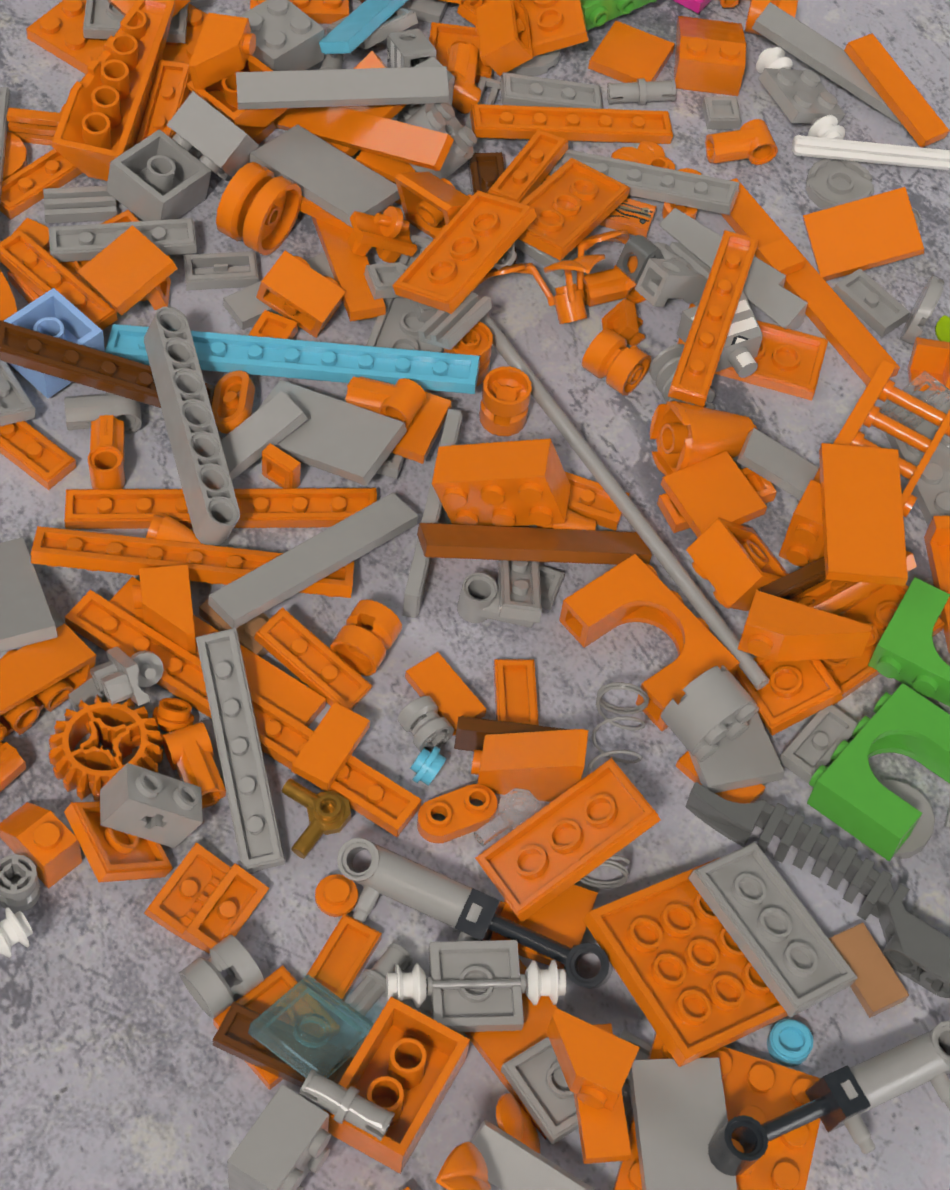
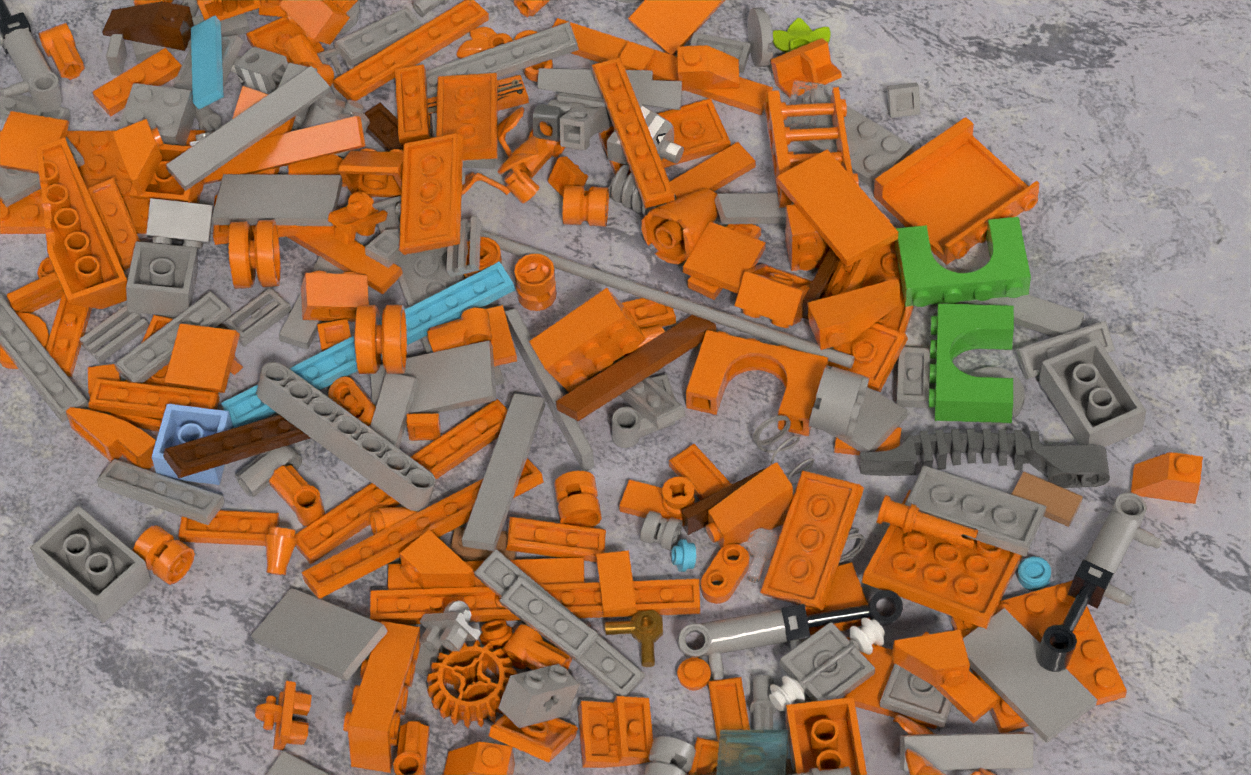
camera: 25 degrees left, 0 degrees up
none -> orange cone [265,527,297,575]
none -> orange wheel [354,305,407,374]
none -> light grey tile [499,576,599,662]
none -> orange wheel [662,477,695,517]
none -> orange tile [670,142,756,199]
none -> orange slope [677,45,740,91]
none -> orange pin [876,495,978,550]

